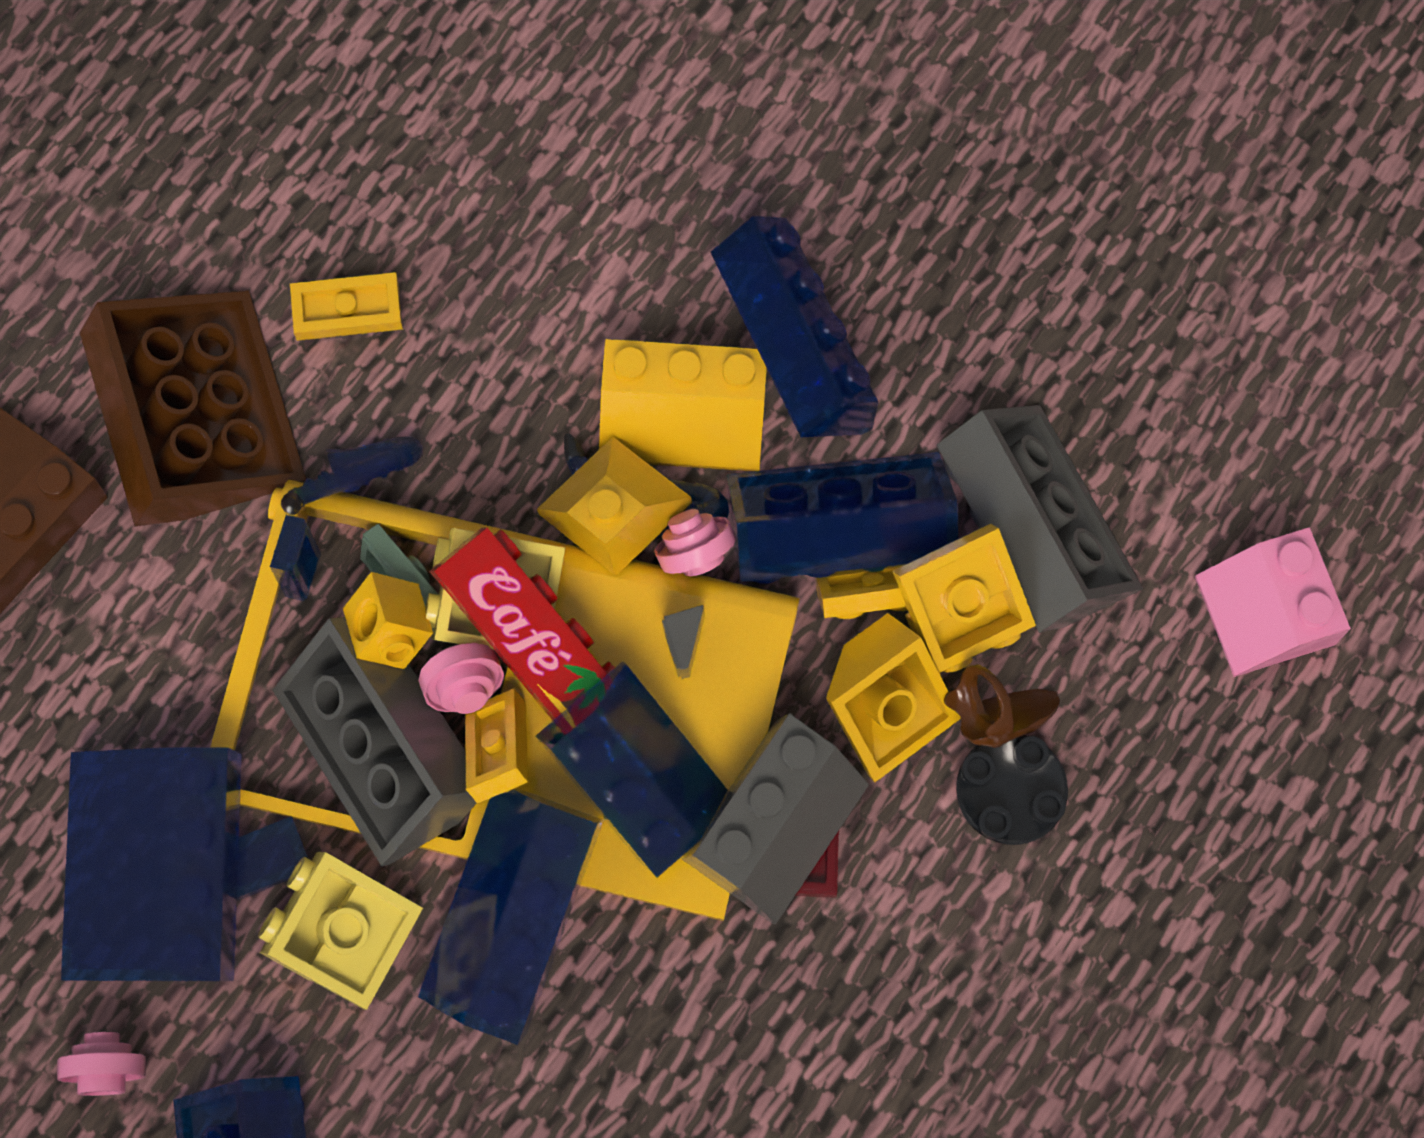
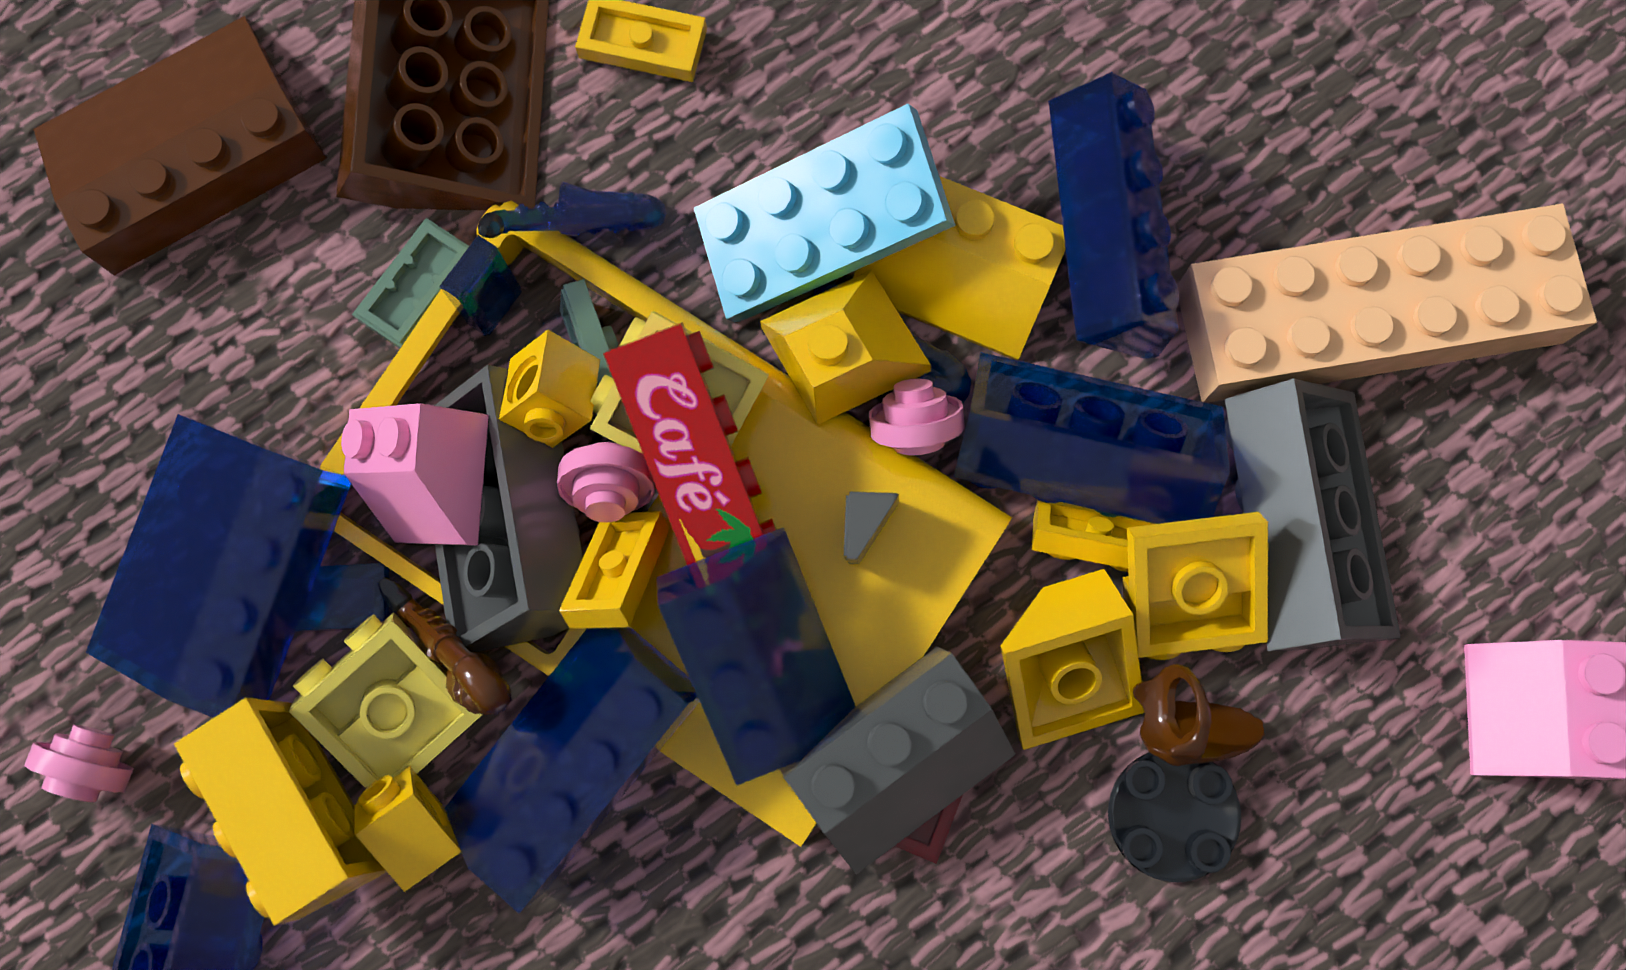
camera: 25 degrees right, 5 degrees up
none -> yellow slope [174,698,387,926]
none -> bright pink slope [341,403,489,546]
none -> sand green plate [352,218,470,349]
none -> yellow brick [354,766,461,892]
none -> reddish brown piece [377,577,512,715]
none -> plate [694,103,955,322]
none -> light nougat brick [1176,203,1597,403]

